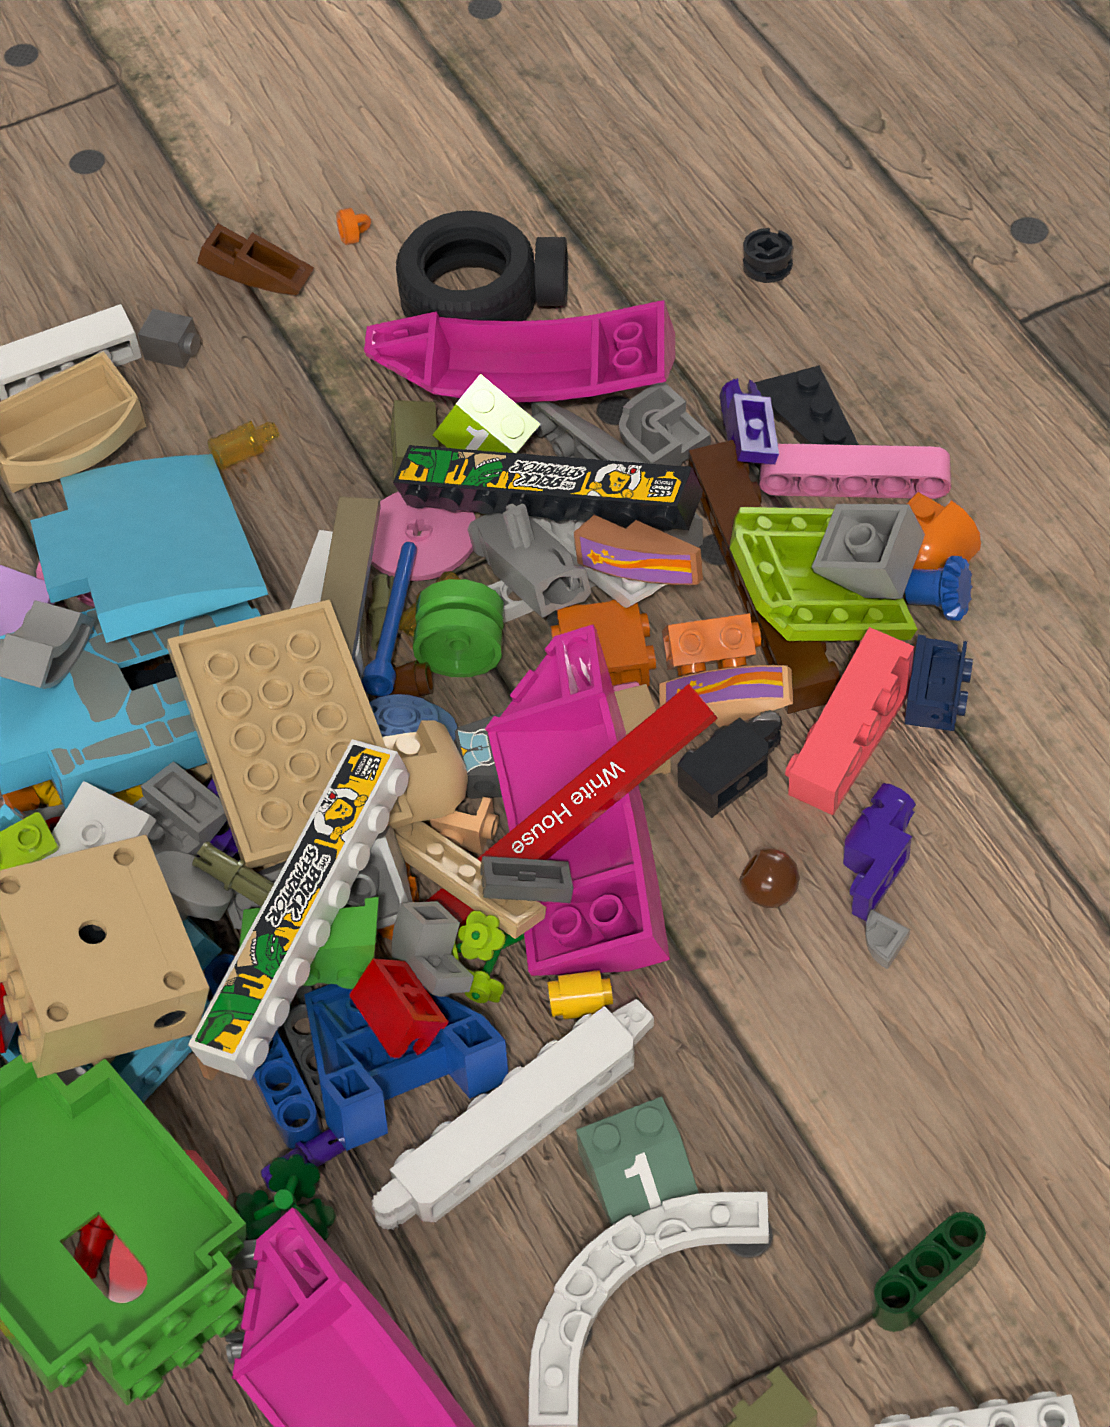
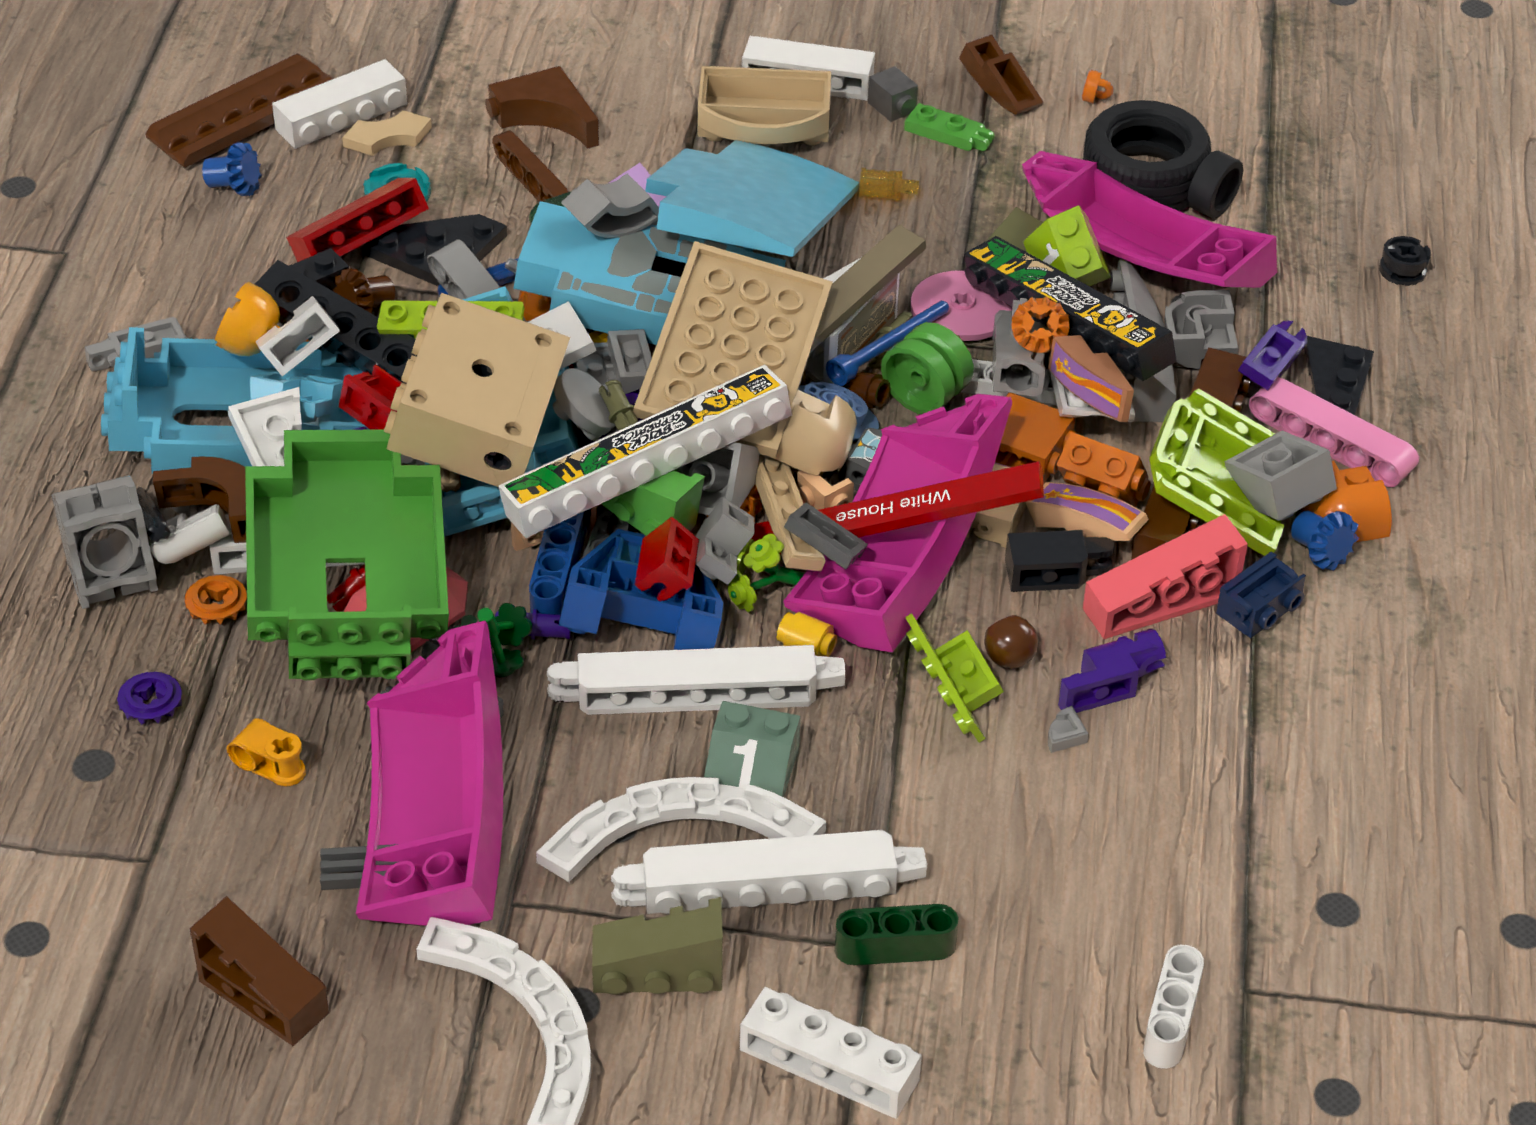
camera: 30 degrees right, 10 degrees down
none -> white hinge [611,830,927,914]
none -> bright green hinge [904,103,995,151]
none -> lime bracket [905,613,1004,743]
none -> orange gear [1011,296,1069,353]

